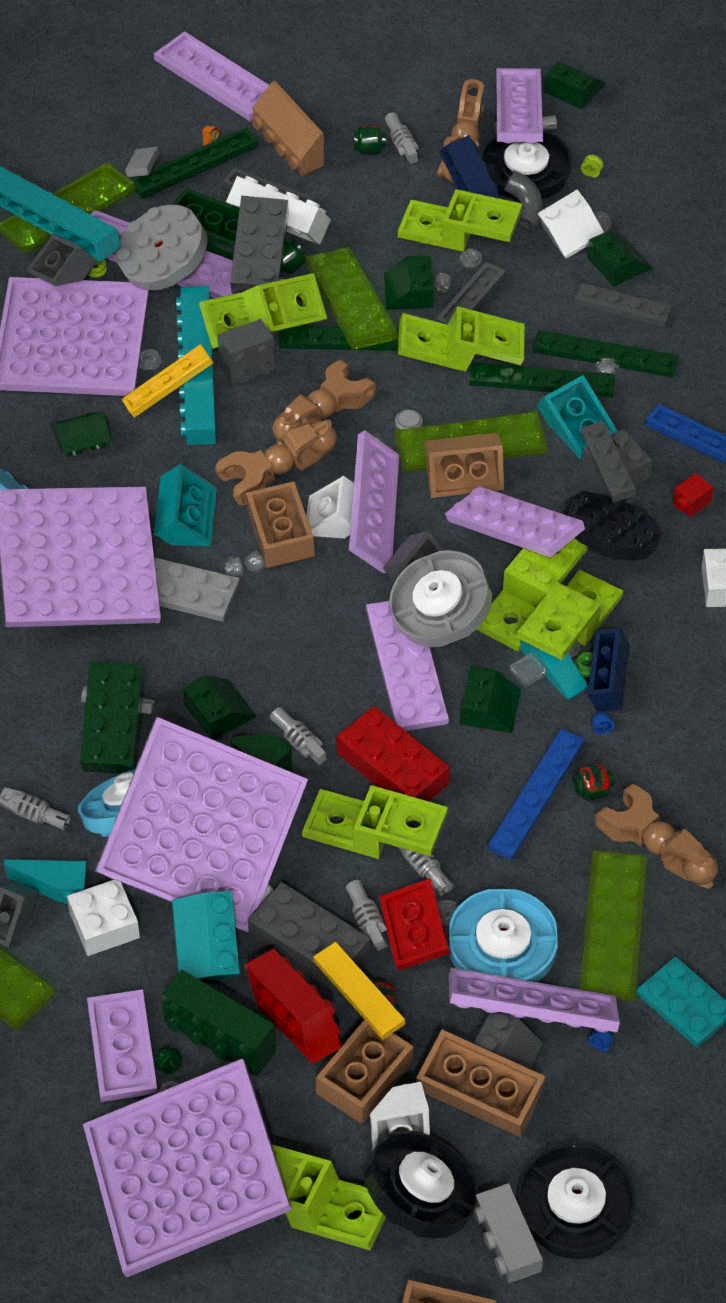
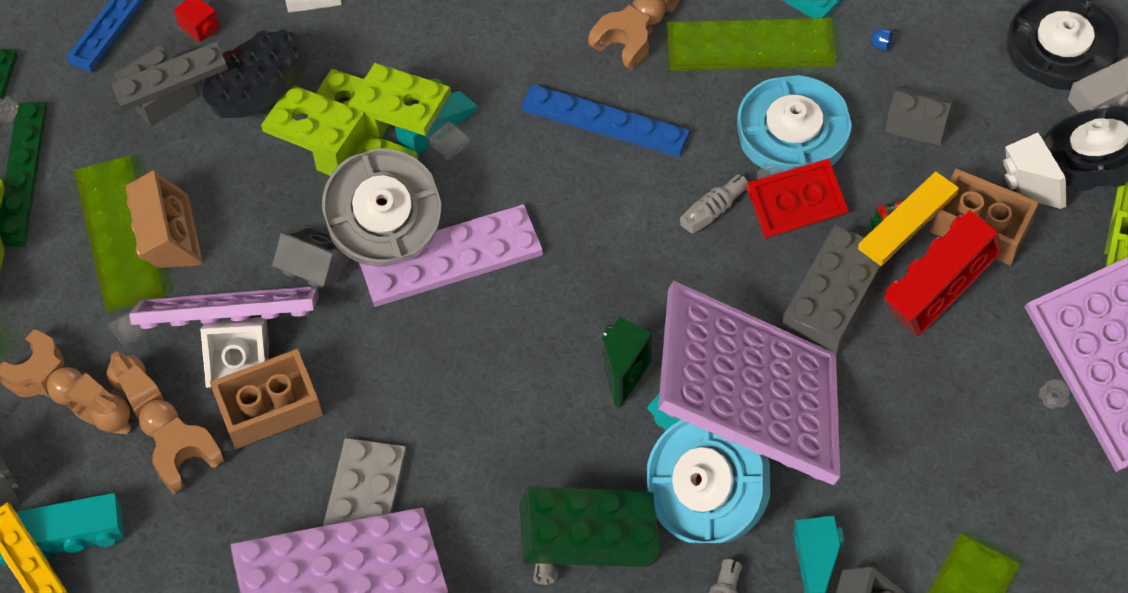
camera: 95 degrees left, 5 degrees up
white brick [67,880,140,956] -> none
lavender plate [87,989,158,1102] -> none
teal slope [154,464,217,546] -> none
dark green plate [154,1048,182,1074] -> none
dark green brick [162,969,276,1077] -> none
teal slope [172,891,240,982] -> none
dark green slope [183,676,256,740] -> none
clear plate [224,556,243,577] -> none
clear hinge [244,550,266,573] -> none
light grey hinge [270,707,327,765] -> none
lime bracket [302,785,448,859] -> none
red brick [336,706,450,802] -> none
light grey hinge [346,880,388,951] -> none
light grey piece [395,409,423,433] -> none
medium nougat slope [416,1030,546,1138] -> none
lavender plate [445,486,585,557] -> none
lavender plate [448,968,620,1032] -> none
dark green slope [460,666,521,733] -> none
teal slope [536,375,618,460] -> none
dark green head [573,764,614,801] -> none
dark blue brick [588,628,630,711] -> none
blue hinge [592,712,615,735] -> none

